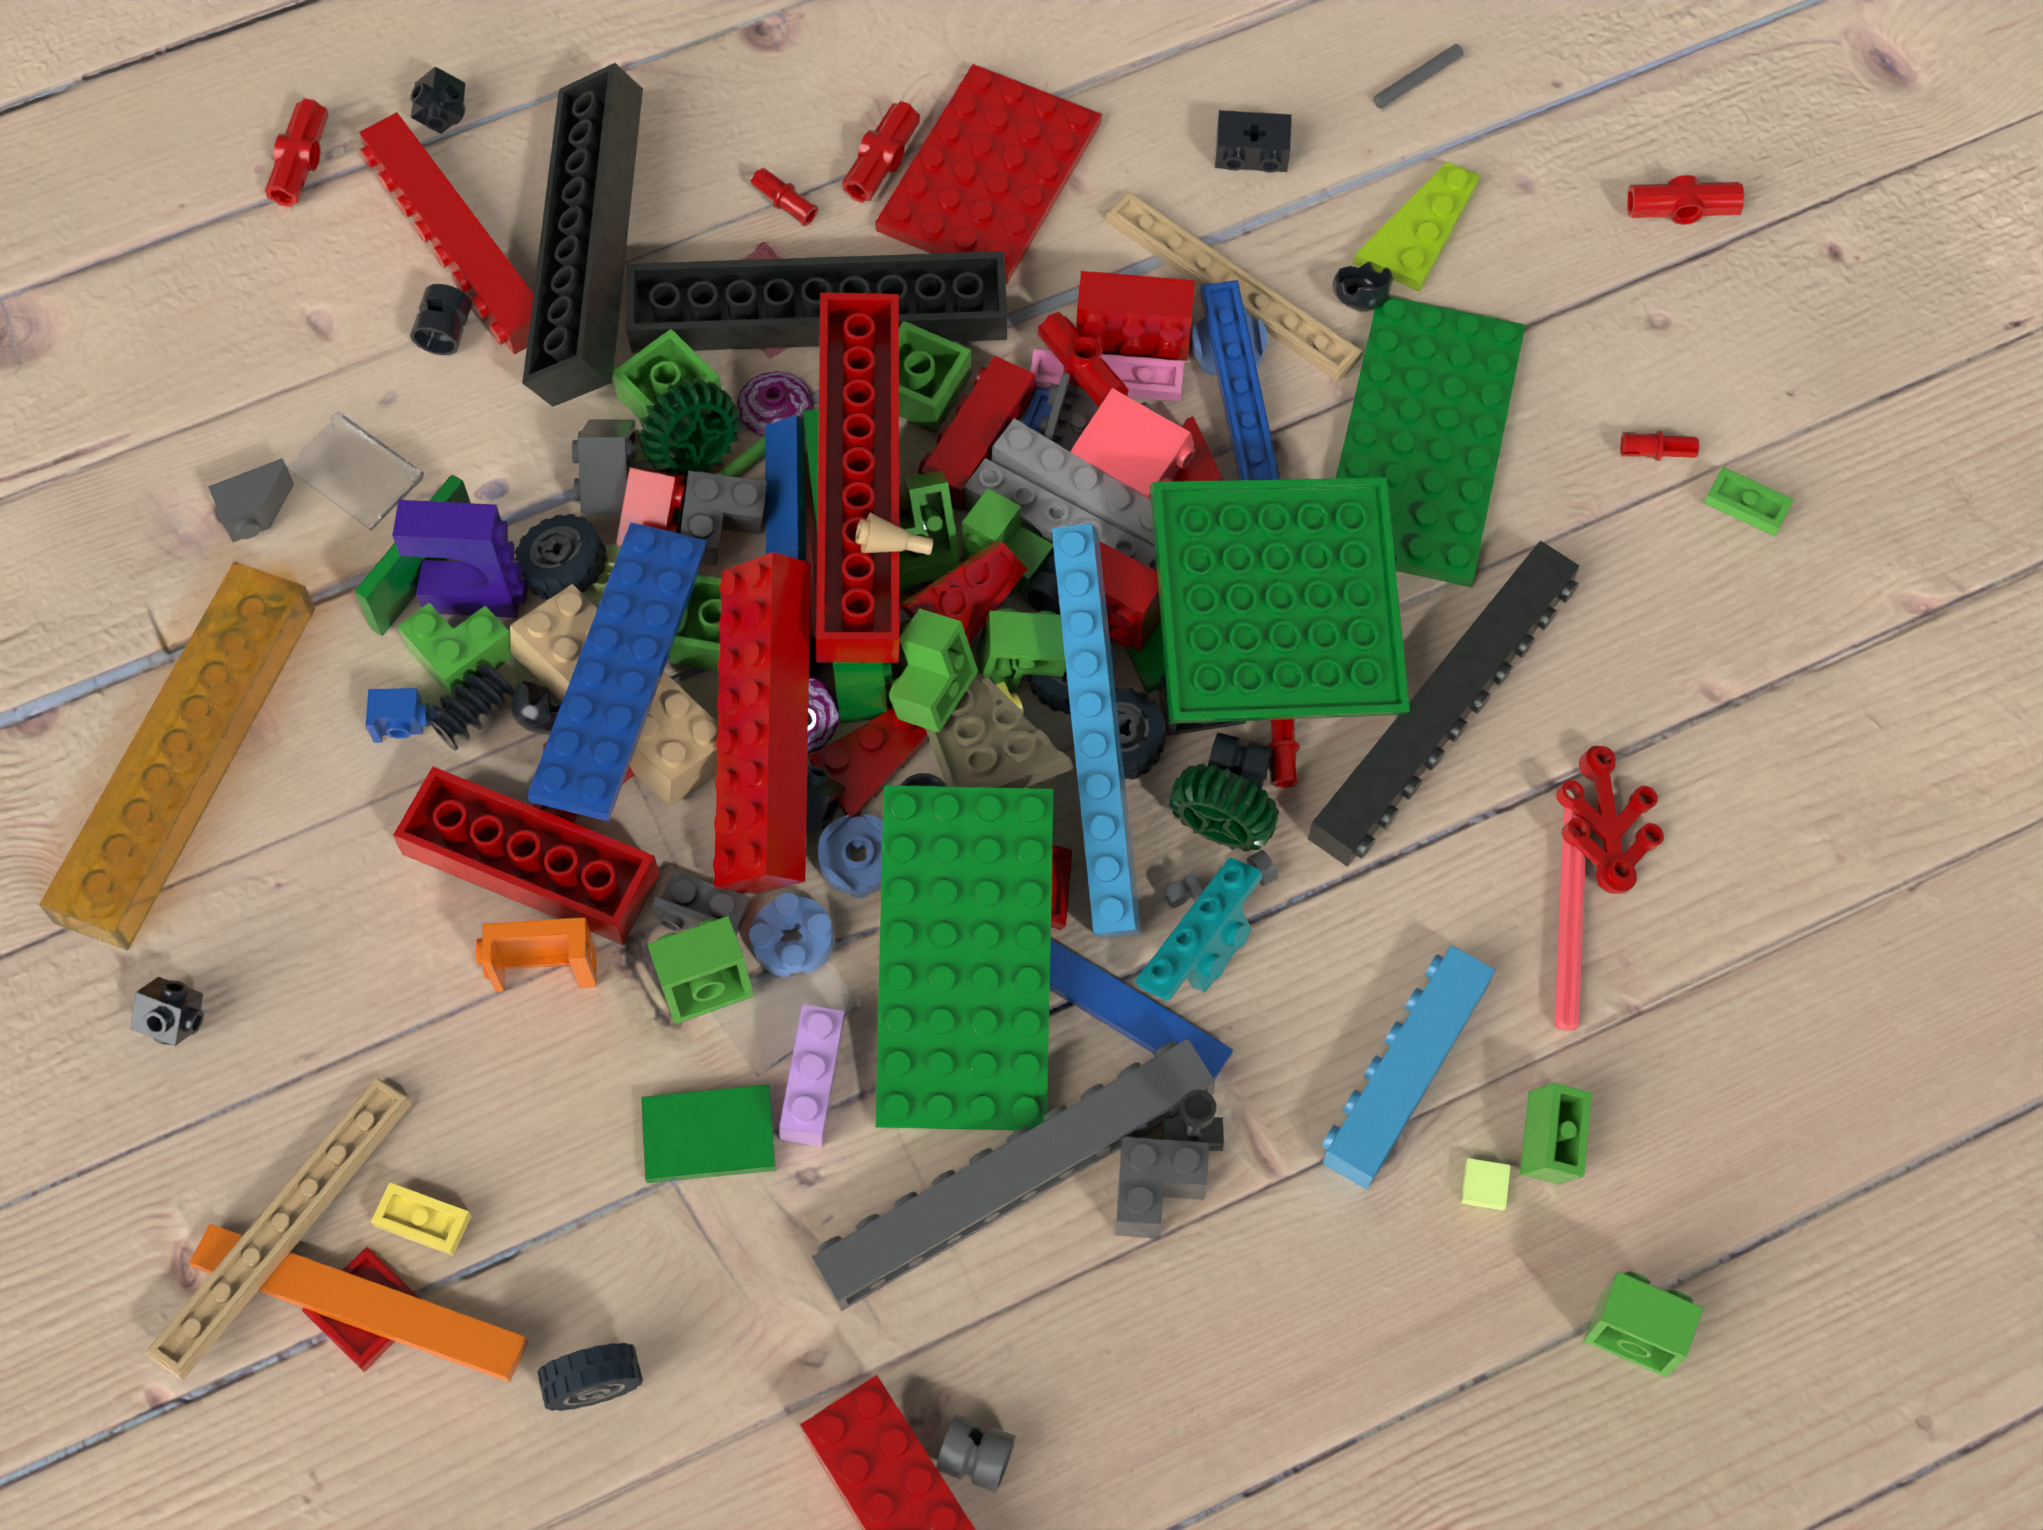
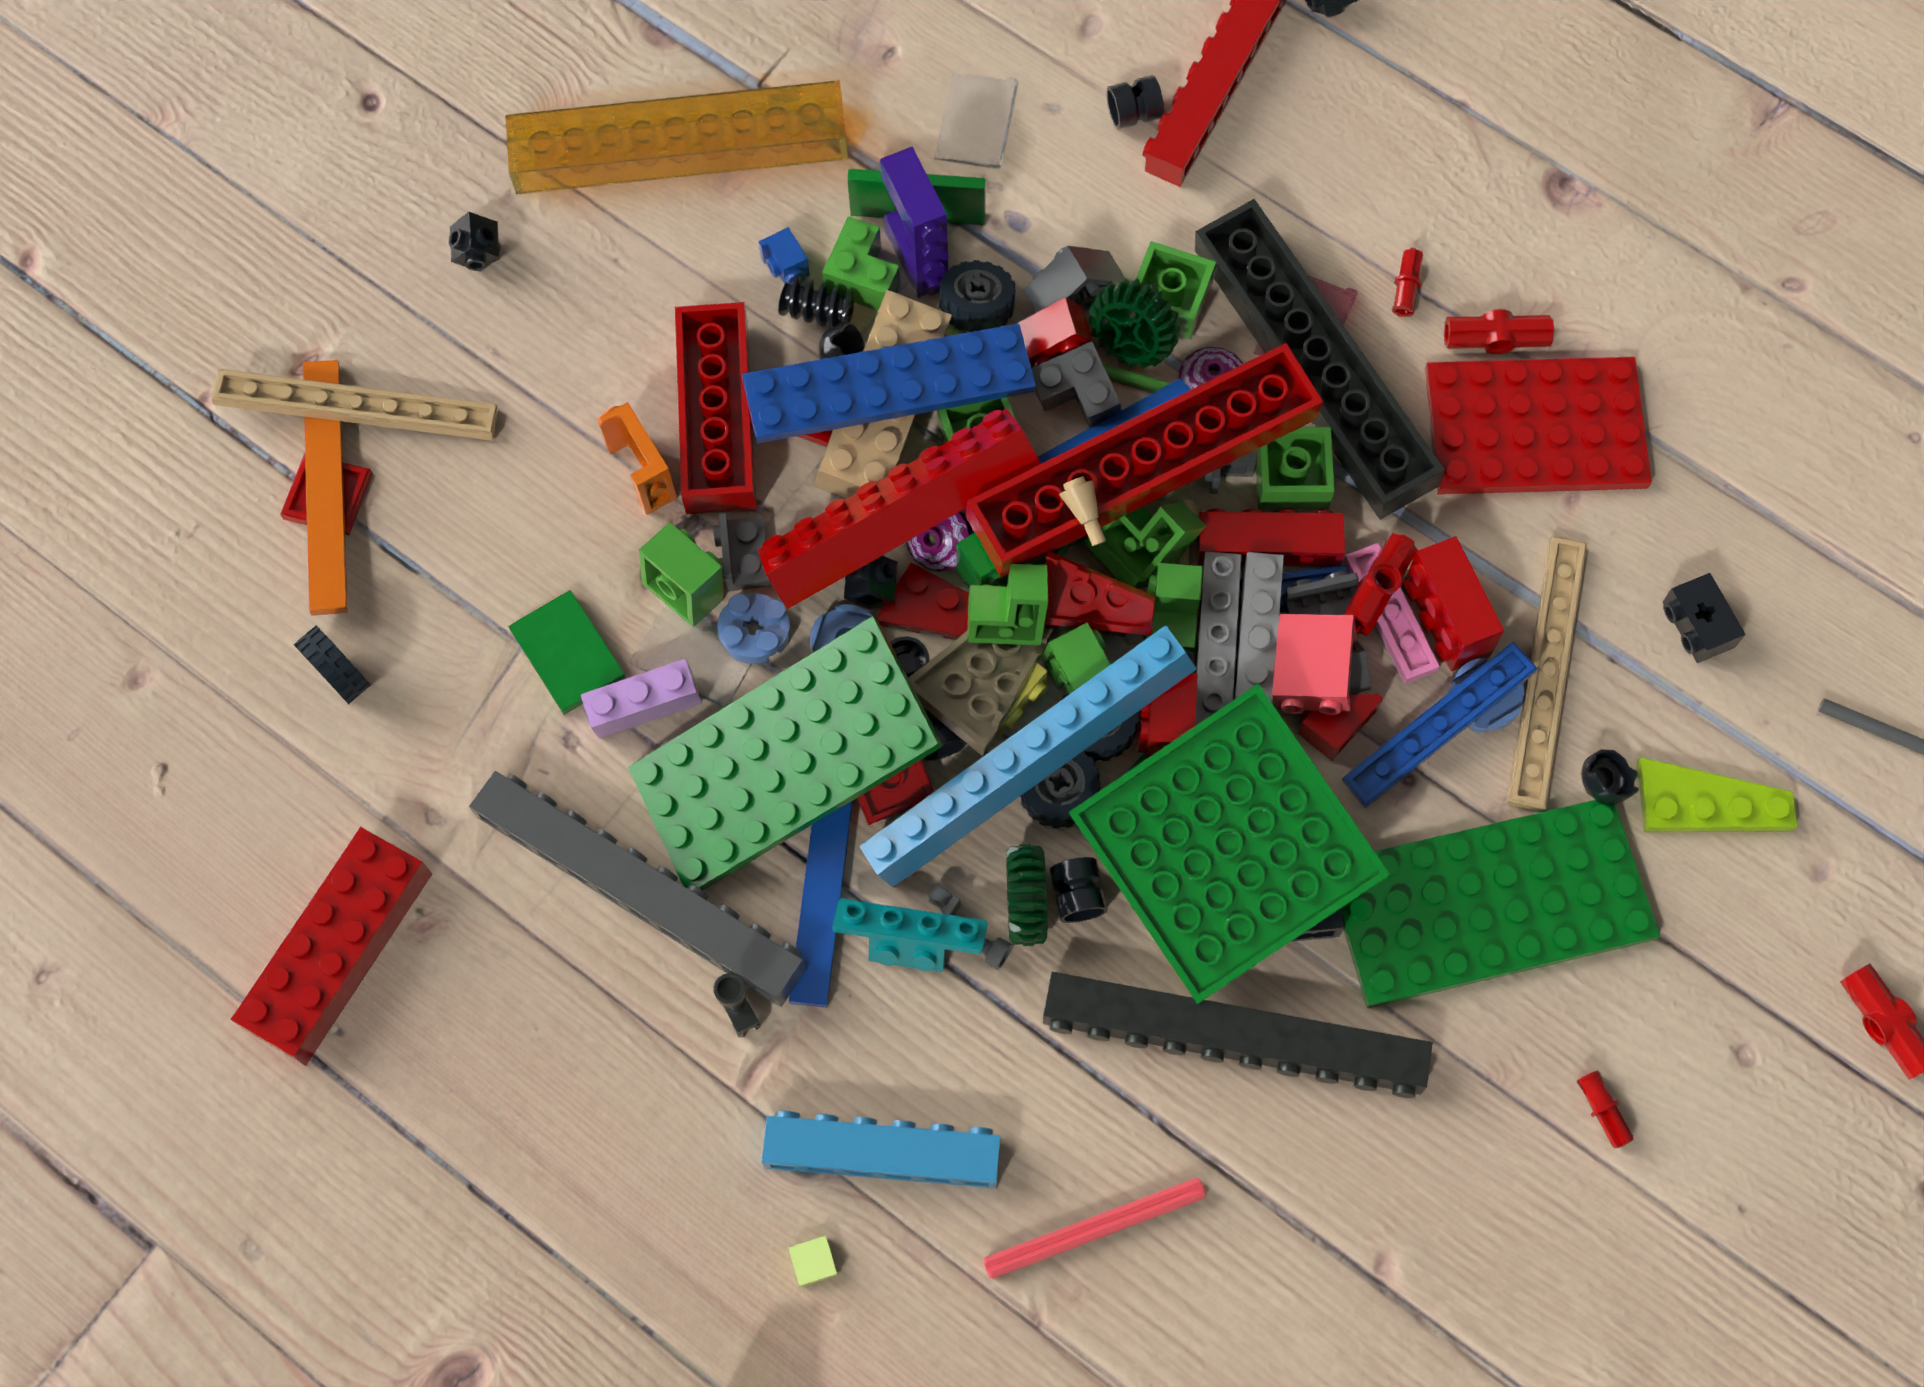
camera: 65 degrees right, 5 degrees up
dark grey slope [208,458,294,542] -> none
light yellow plate [371,1182,472,1256] -> none
pearl dark grey brick [522,63,643,407] -> none
dark grey wheel [936,1414,1016,1493] -> none
dark grey brick [1115,1137,1209,1239] -> none
red axle [1268,719,1300,788] -> none
bright green brick [1520,1083,1592,1184] -> none
red plant [1556,746,1664,894] -> none
bright green plate [1704,467,1794,536] -> none

